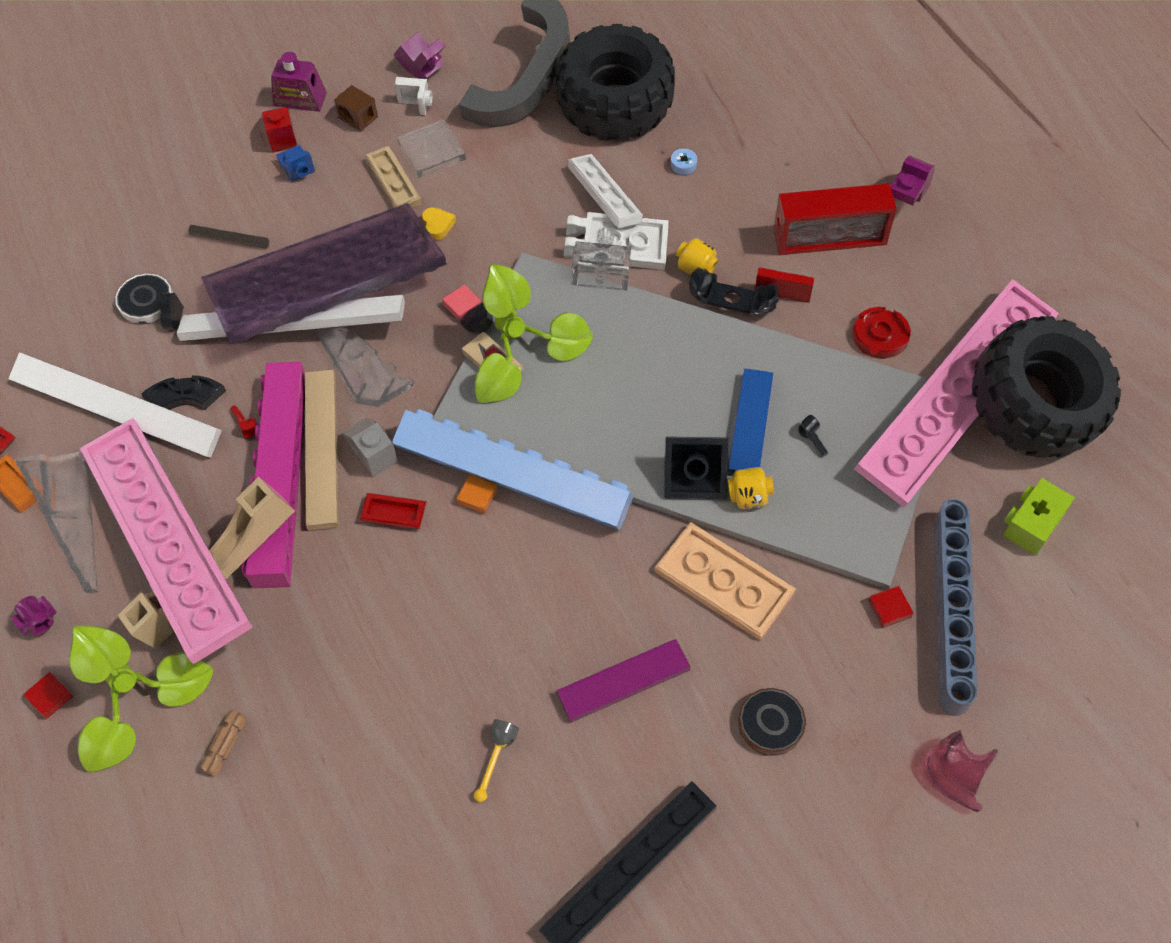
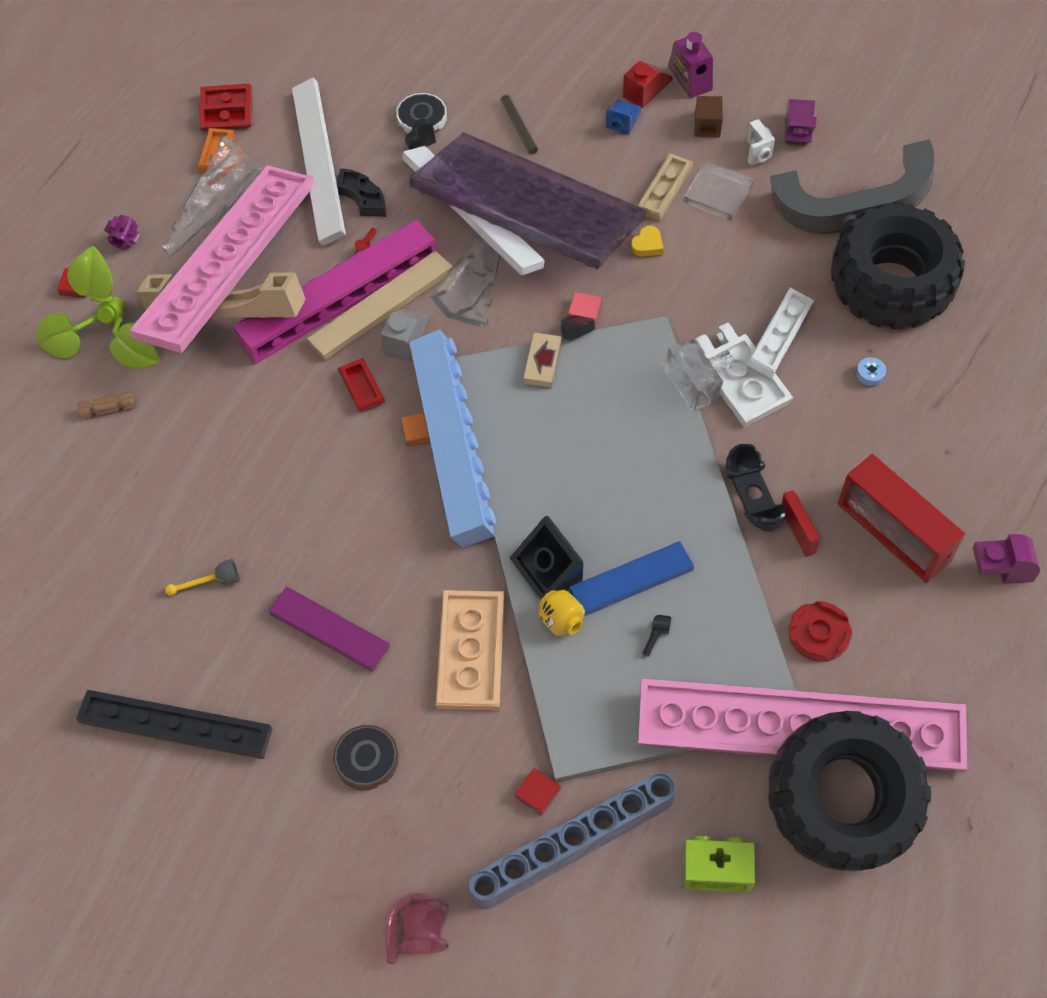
camera: 55 degrees right, 0 degrees up
lime plant [475,264,593,403] -> none
yellow head [676,238,719,275] -> none

